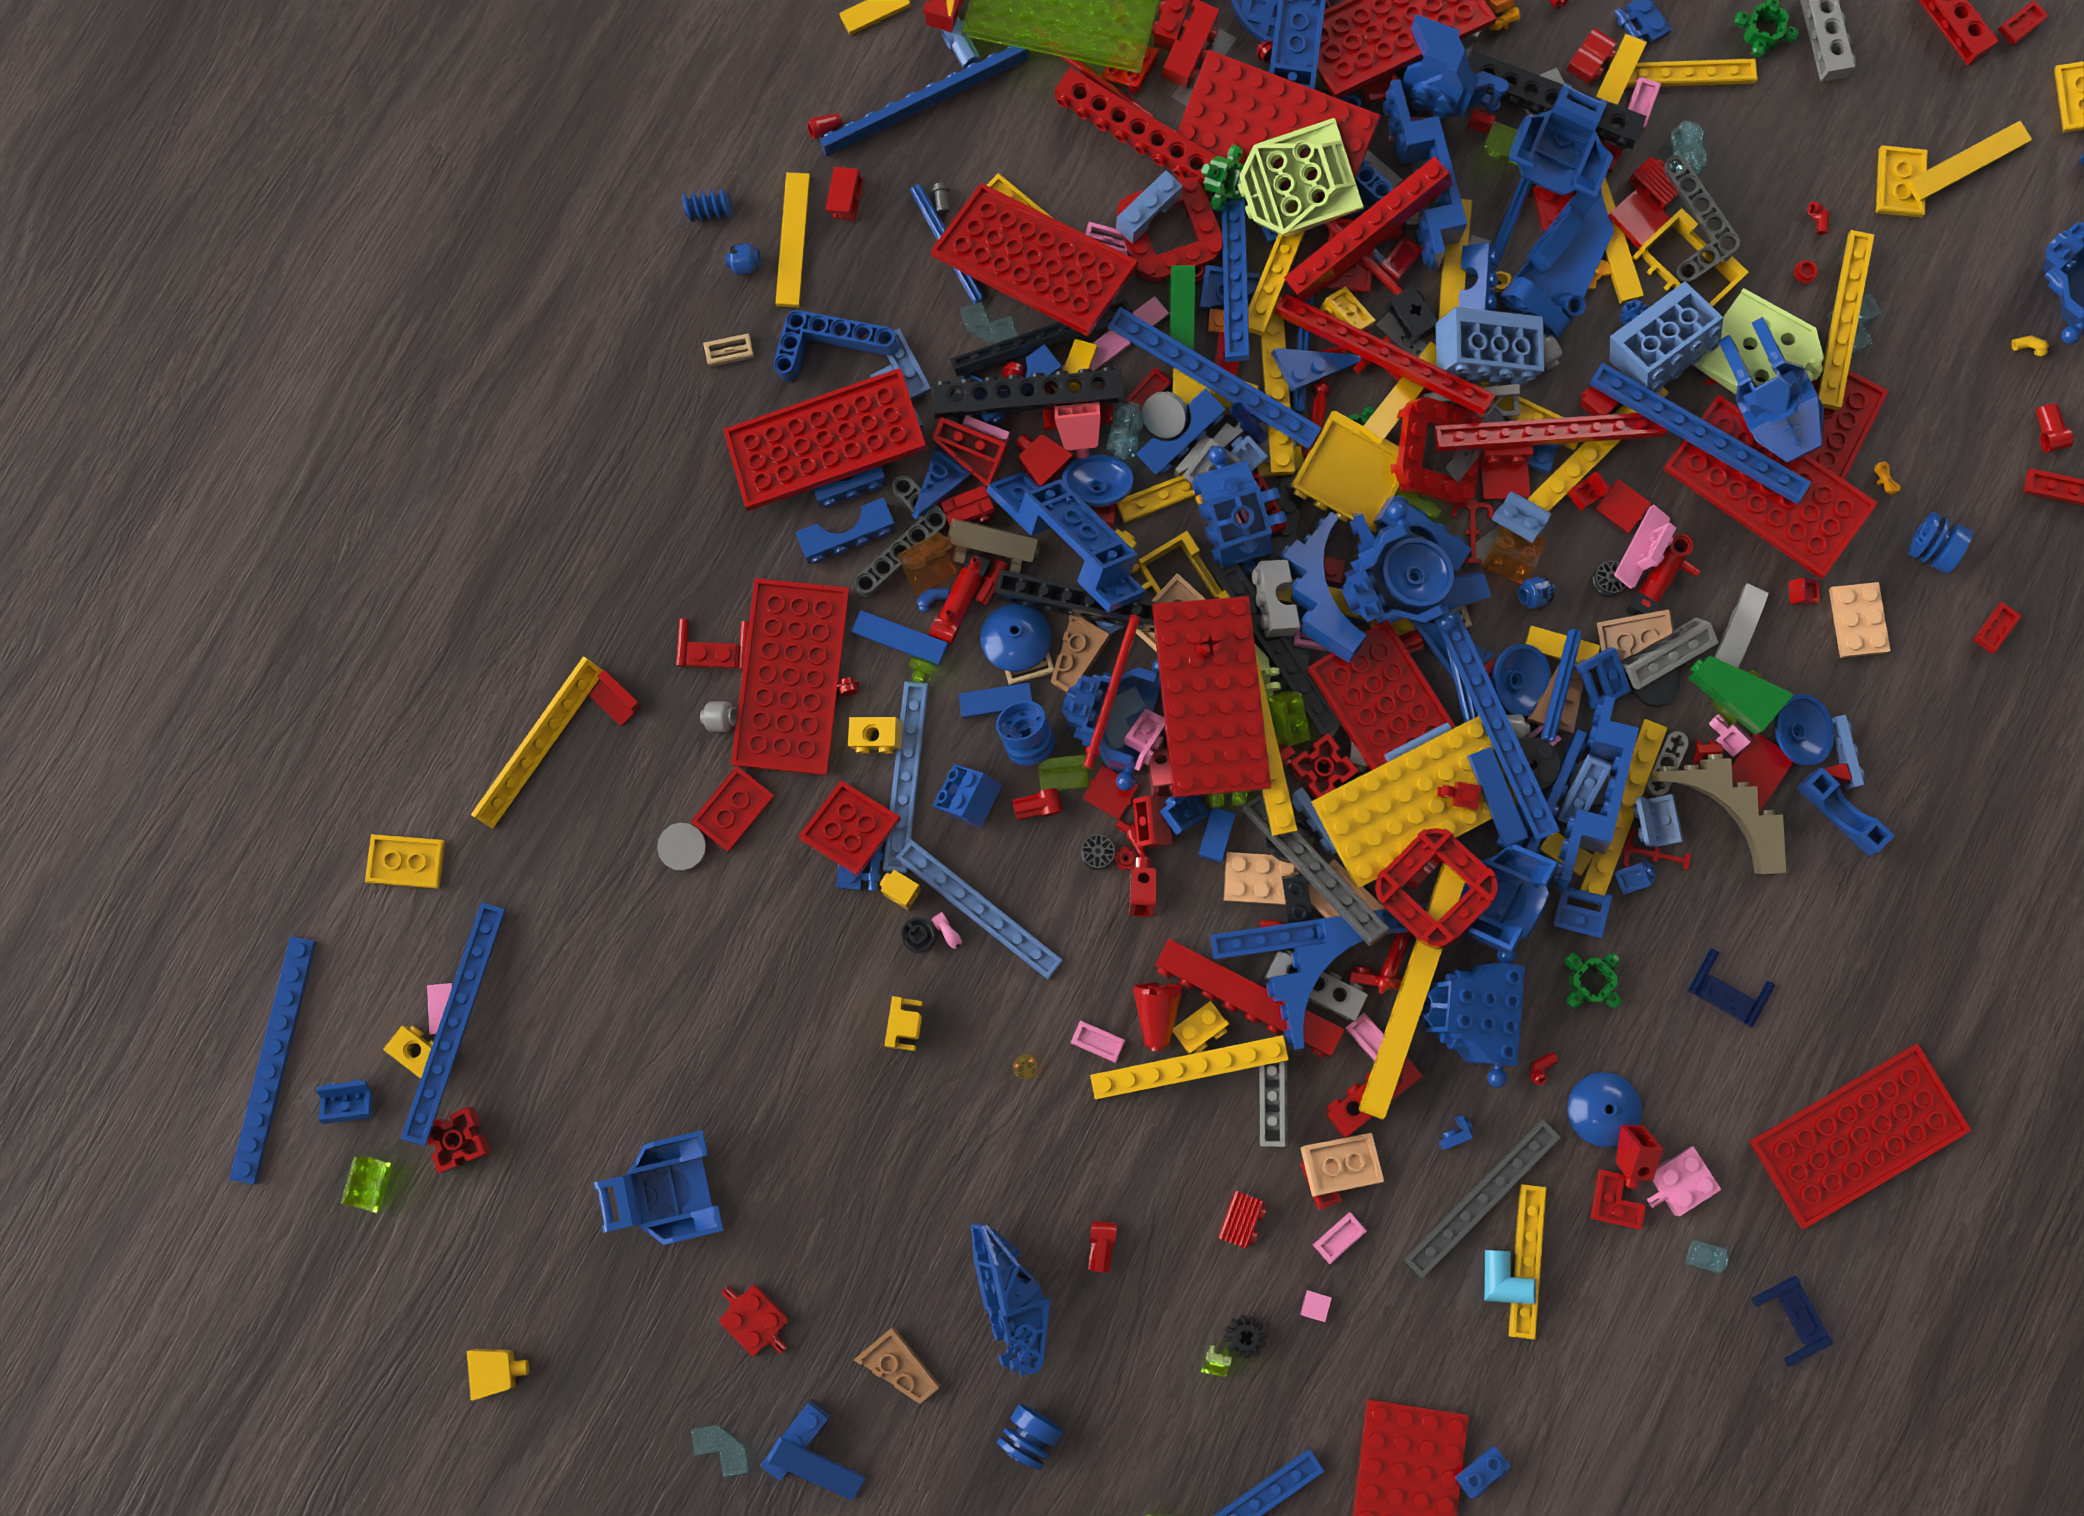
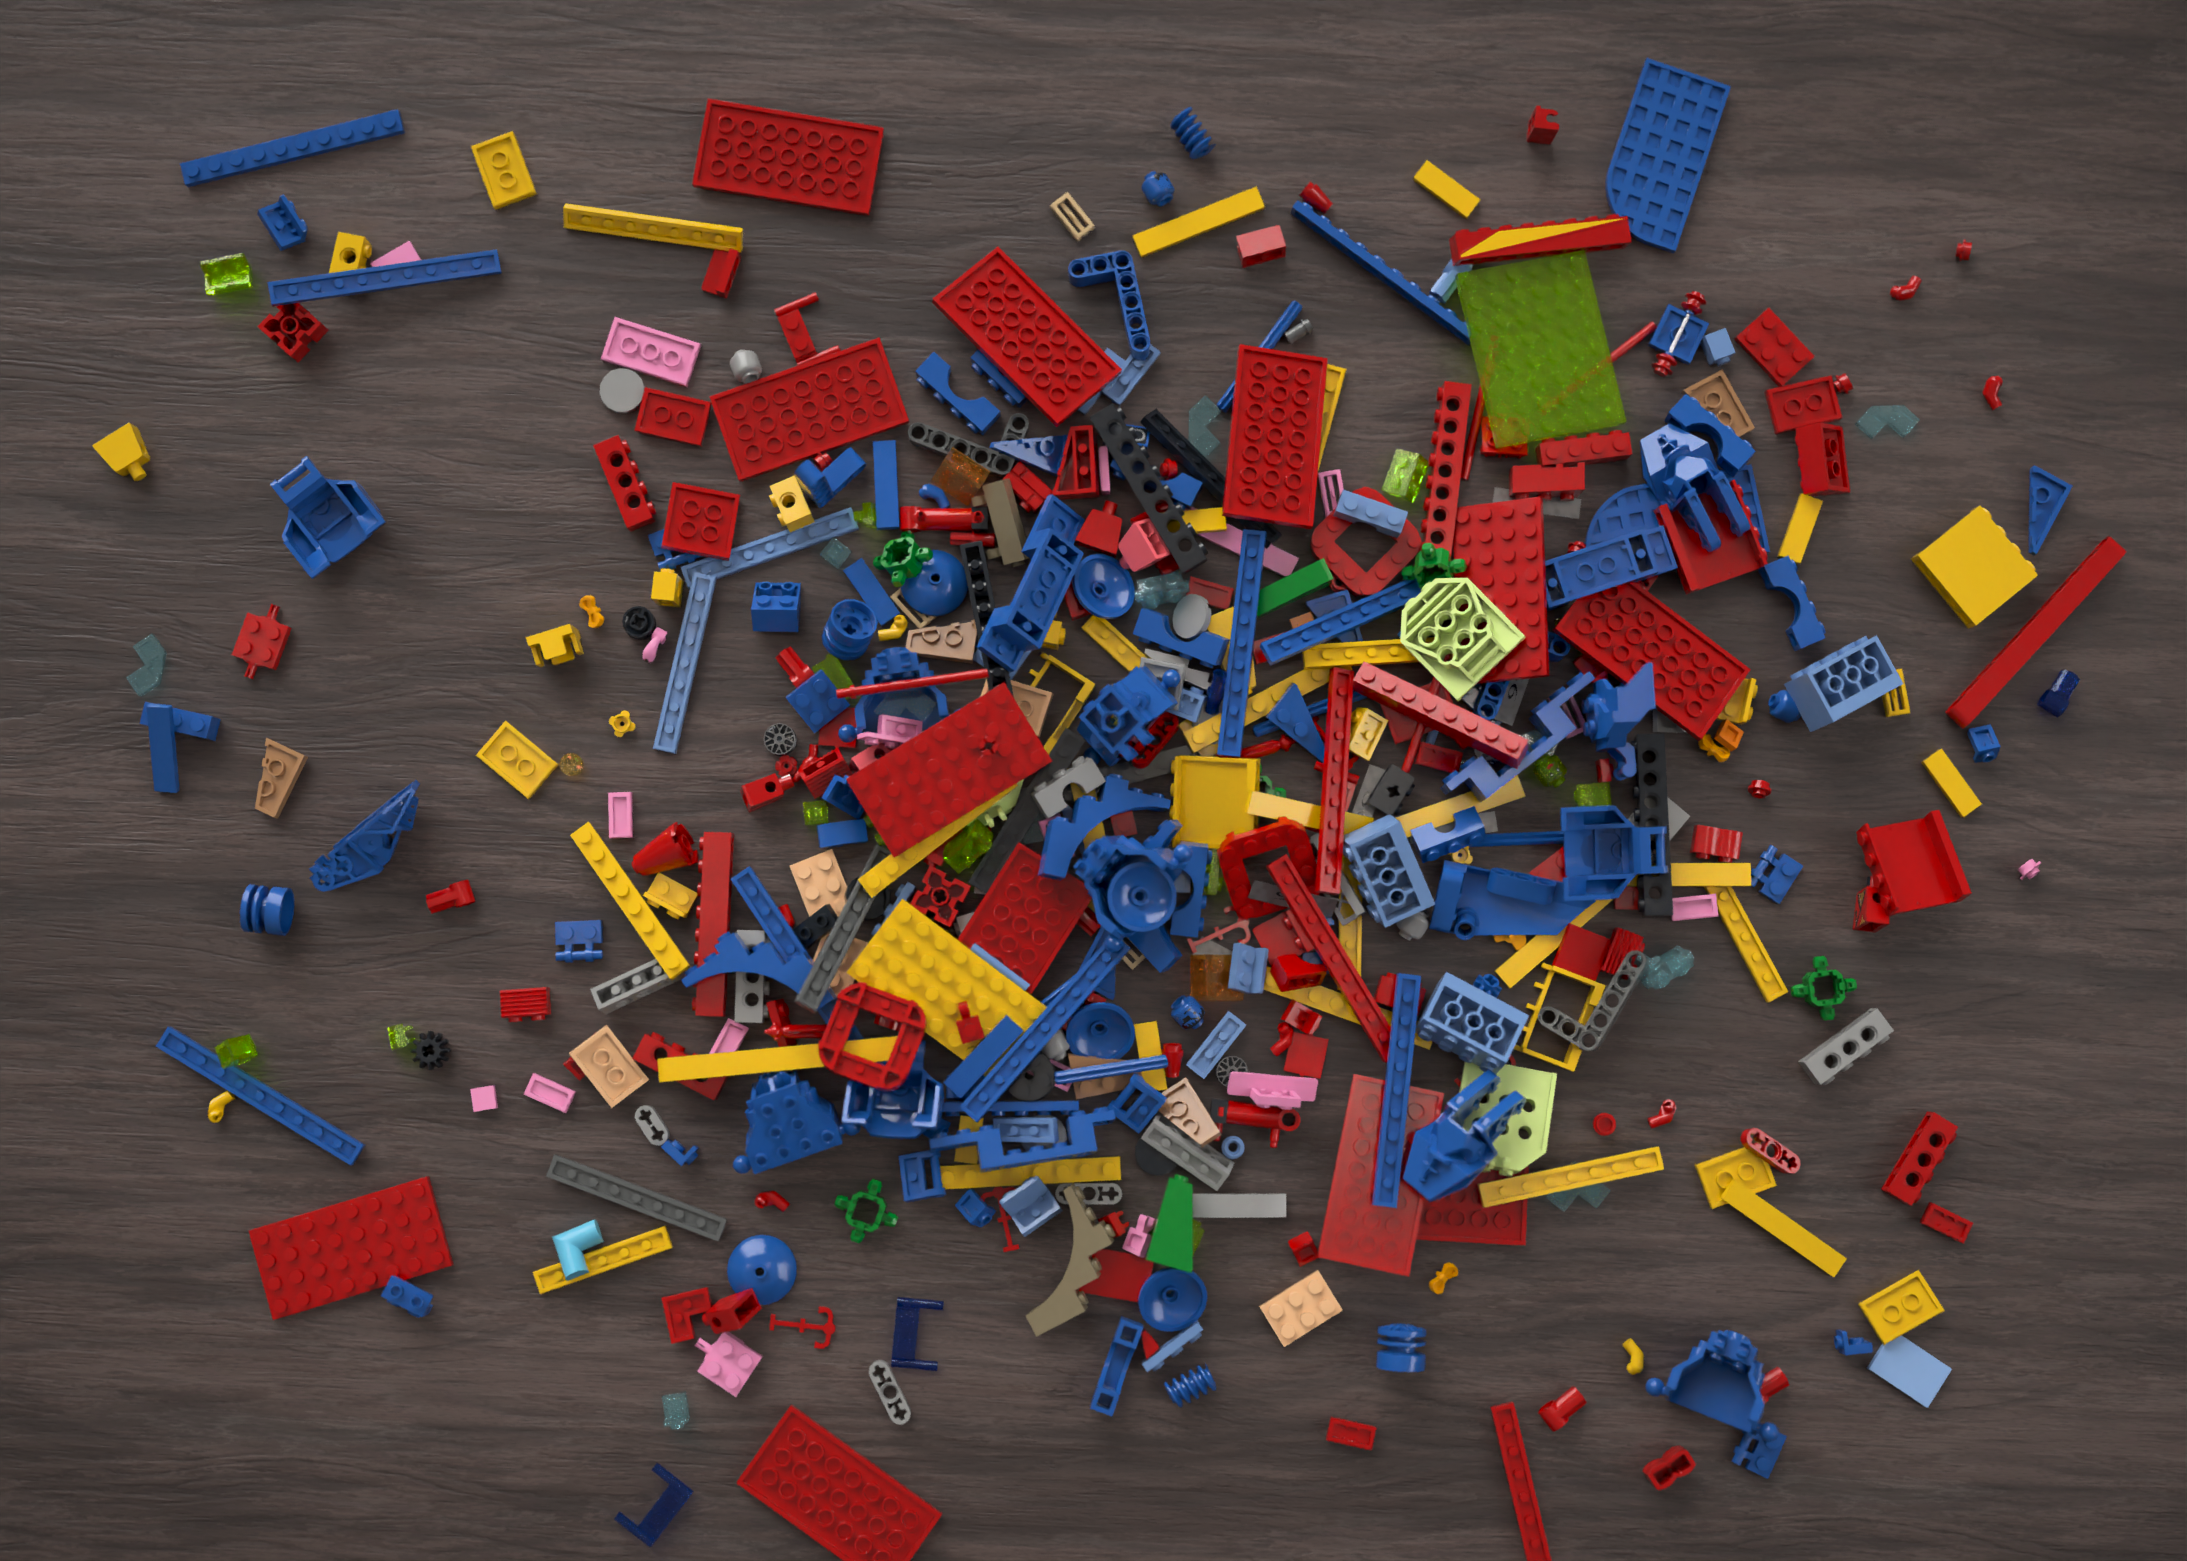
camera: 60 degrees right, 5 degrees up
none -> yellow tile [476,721,559,799]
none -> blue plate [555,920,603,963]
none -> light orange piece [579,595,604,628]
none -> red brick [593,435,657,532]
none -> bright pink tile [601,317,701,387]
none -> yellow plate [609,711,636,737]
none -> light grey beam [635,1105,670,1145]
none -> red plate [692,98,884,216]
none -> red piece [769,1306,836,1349]
none -> blue plate [786,669,850,733]
none -> blue beam [794,447,867,508]
none -> clear neon green tile [803,800,829,825]
none -> clear light blue tile [820,537,852,569]
none -> light grey beam [869,1360,911,1424]
none -> green piece [873,530,933,587]
none -> yellow arm [878,615,908,641]
none -> red cone [1161,1043,1184,1078]
none -> blue piece [1164,1363,1216,1408]
none -> medium blue plate [1186,1011,1246,1079]
none -> medium blue plate [1221,1136,1244,1159]
none -> red arch [1270,953,1327,992]
none -> red arm [1270,1022,1293,1057]
none -> clear neon green bracket [1381,449,1428,503]
none -> clear neon green head [1533,753,1567,788]
none -> red beam [1741,1128,1800,1174]

